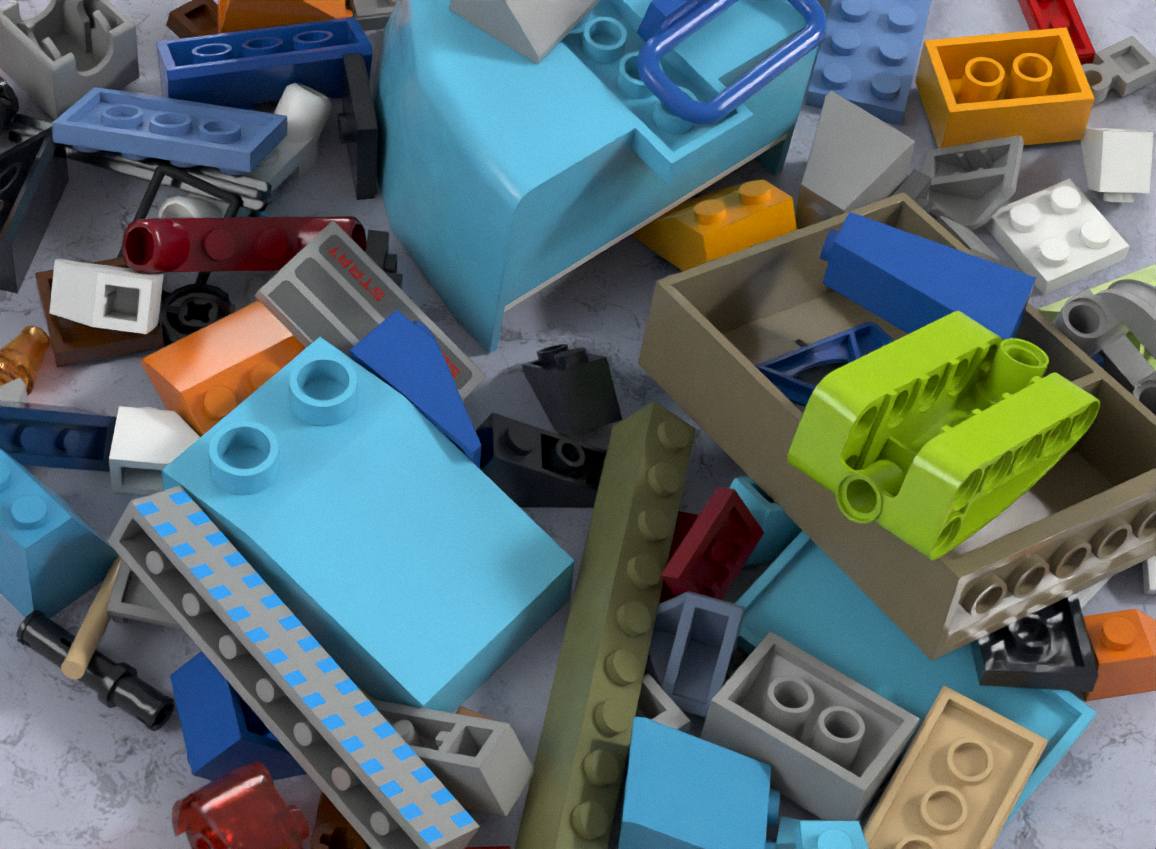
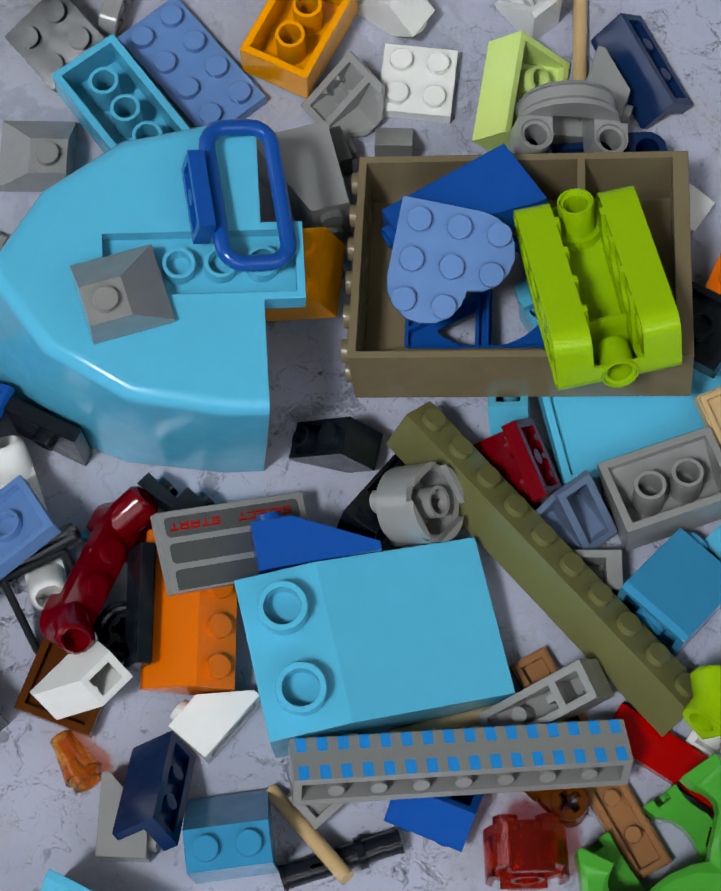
camera: 45 degrees left, 20 degrees up
none -> black tile [123,542,156,671]
none -> light grey brick [369,462,465,547]
none -> medium blue plate [387,195,515,324]

